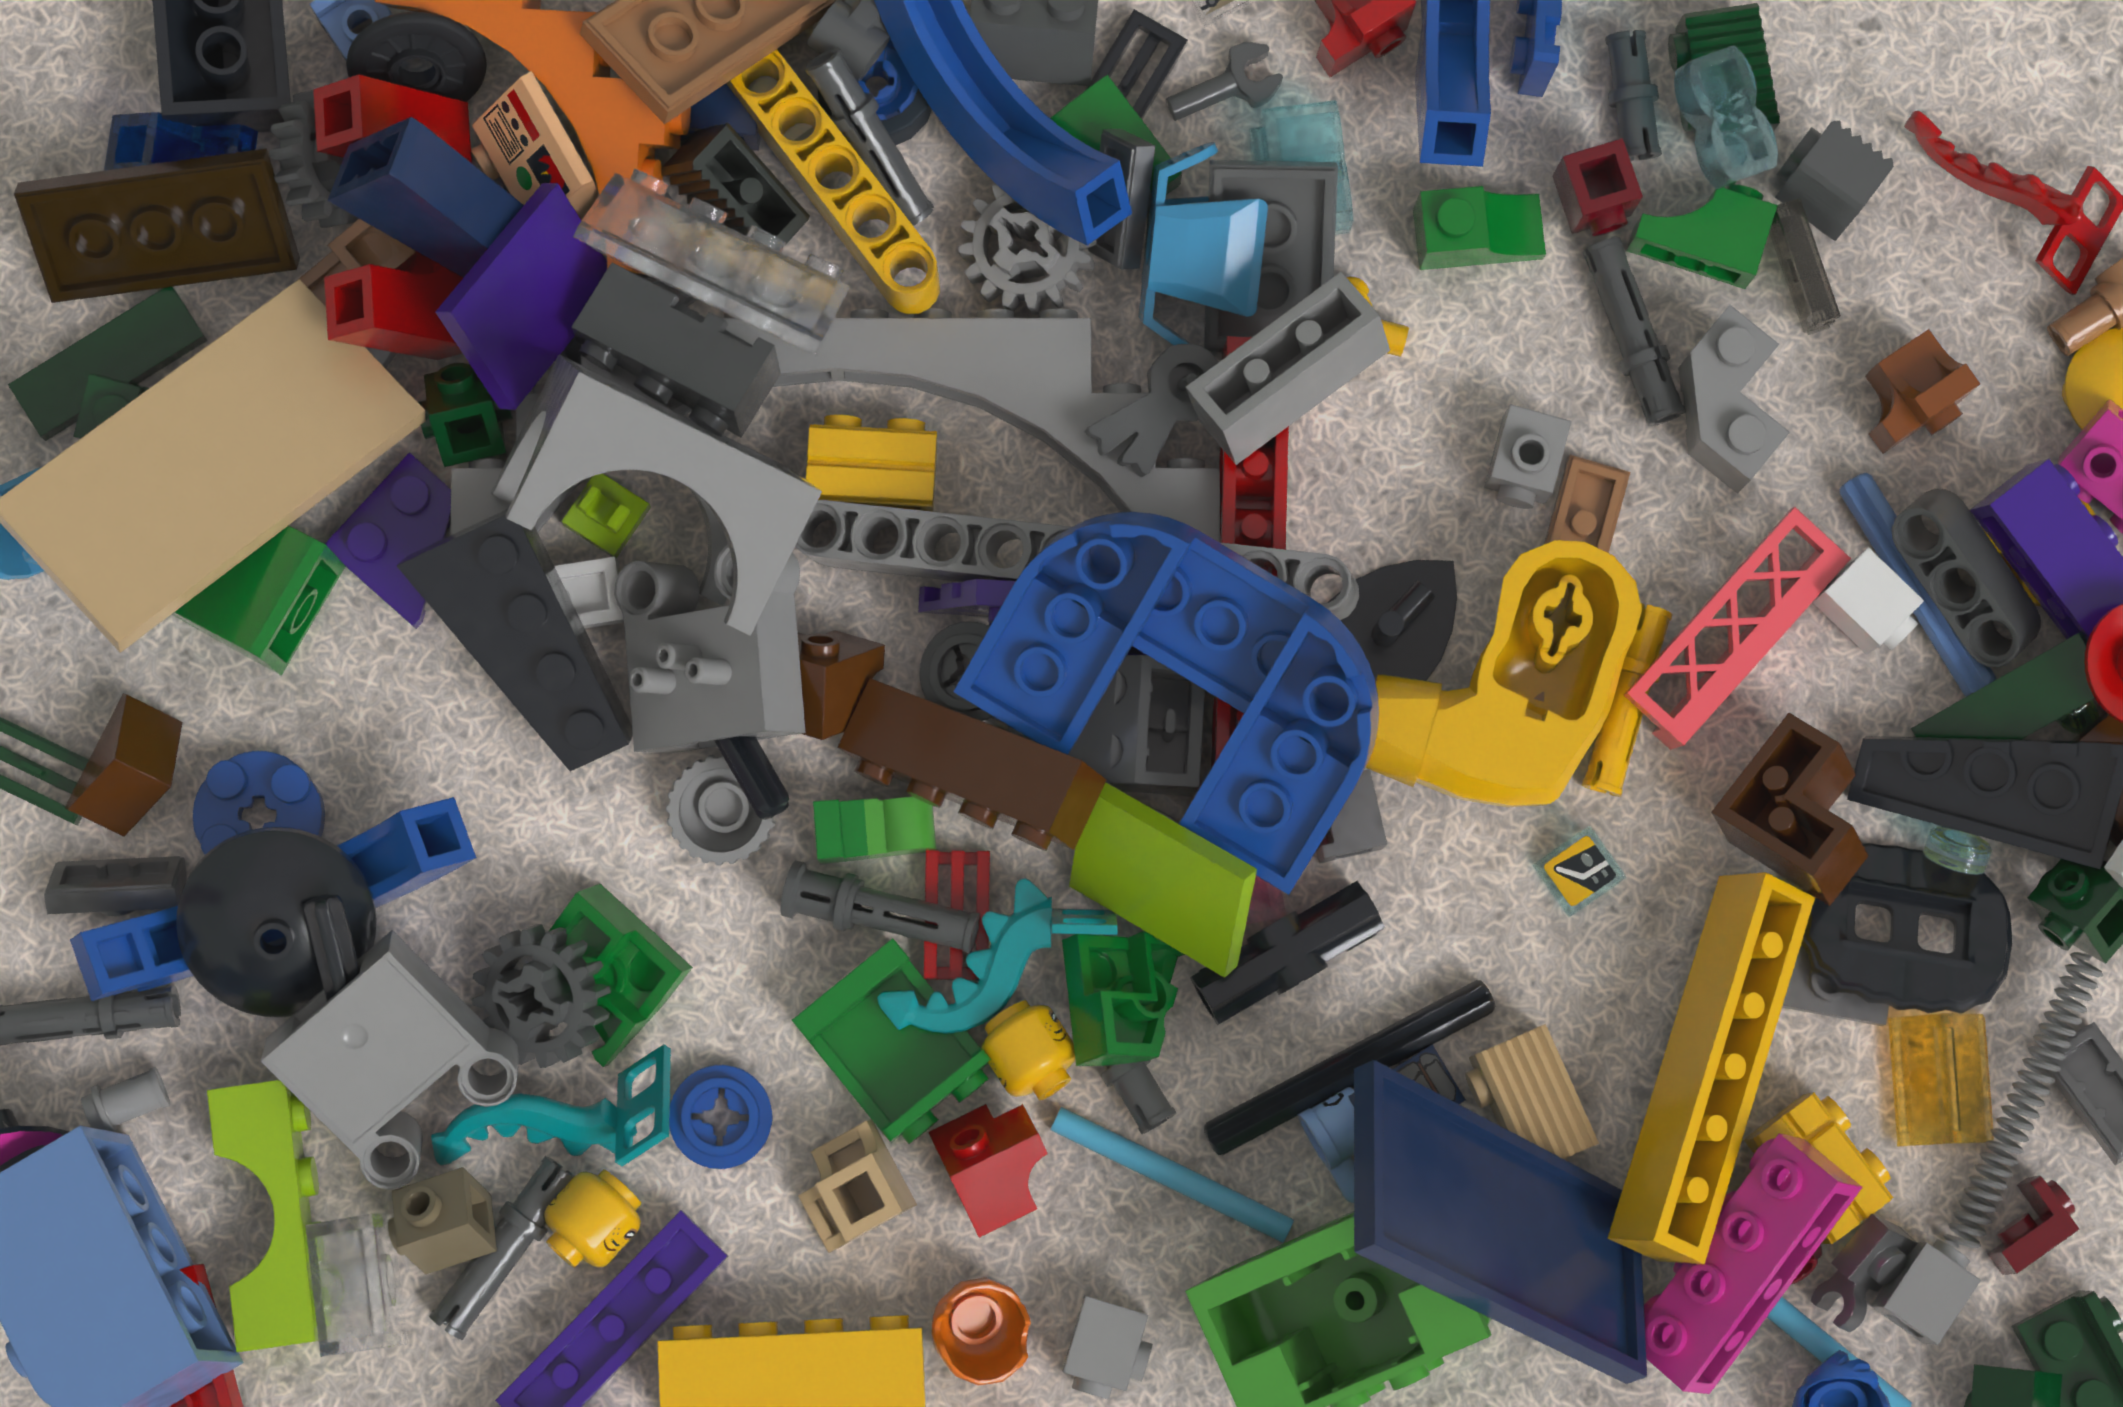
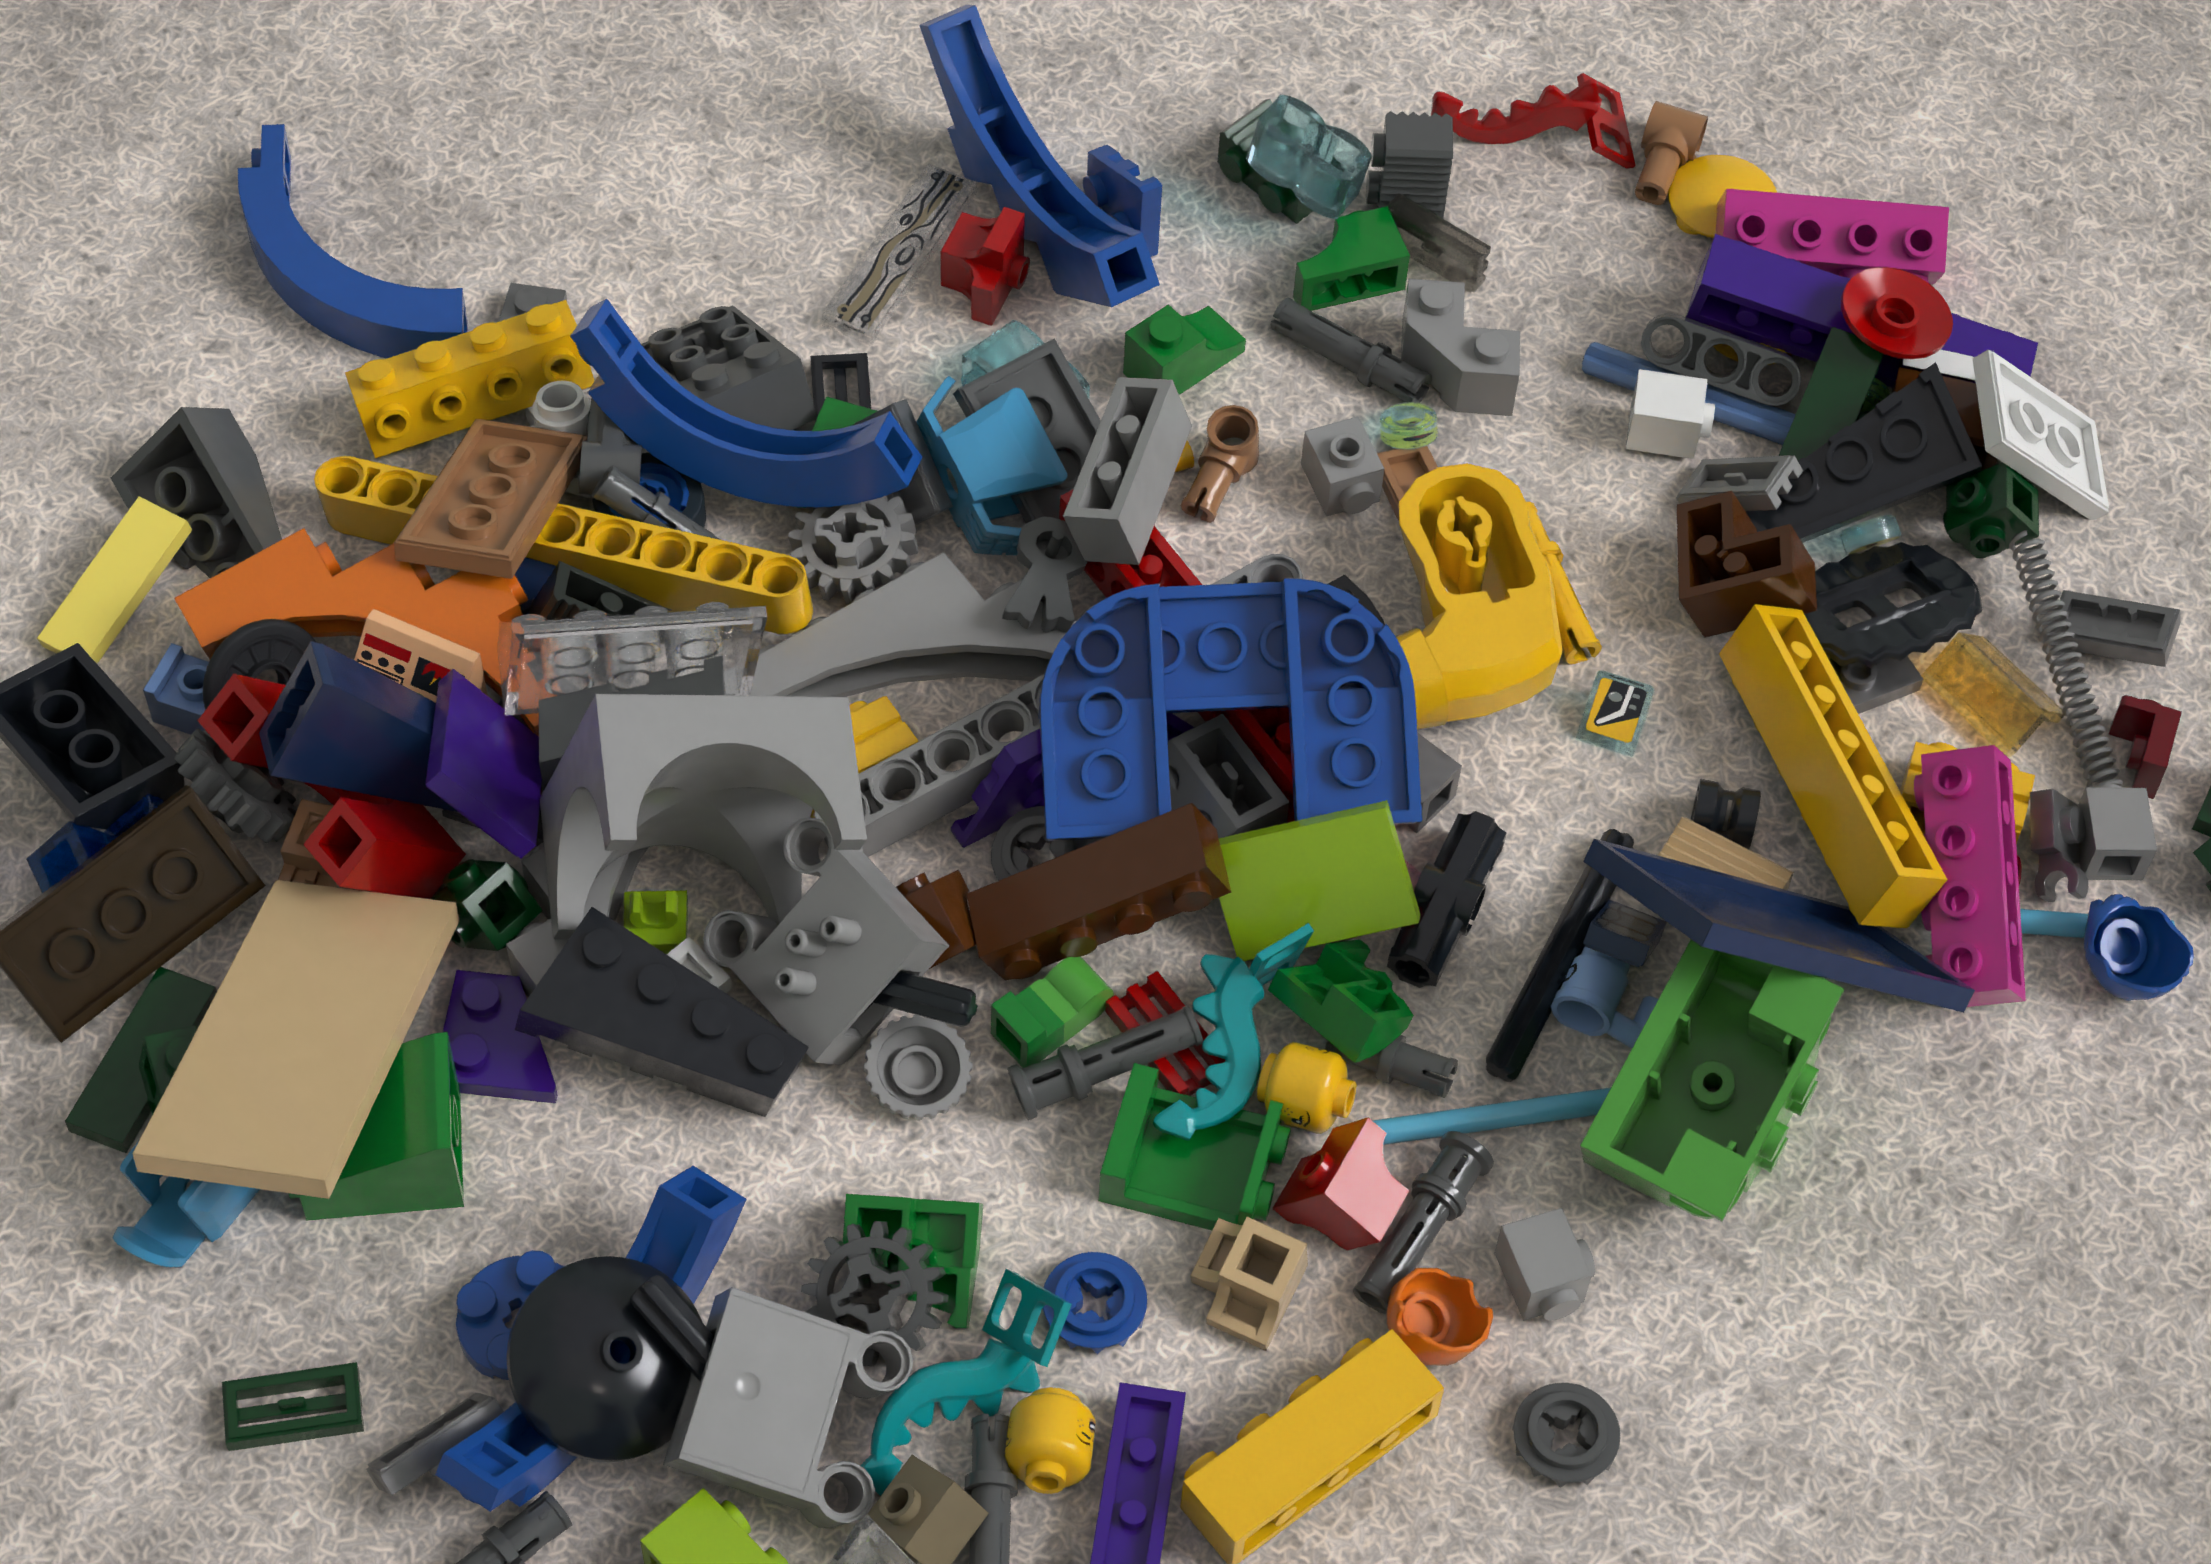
camera: 30 degrees left, 25 degrees down
reddish brown slope [65,693,183,837] -> none
dark grey bar [1166,42,1283,121] -> none
dark red brick [1552,138,1643,236] -> none
dark grey pin [1605,30,1662,161] -> none
coral fence [1624,507,1851,750] -> none
dark orange brick [1865,329,1980,454] -> none
none -> medium nougat pin [1180,405,1259,523]
none -> dark grey pin [1353,1131,1494,1314]
none -> clear light blue tile [1380,402,1438,449]
none -> light grey tile [1676,455,1803,511]
none -> black wheel [1691,779,1761,849]

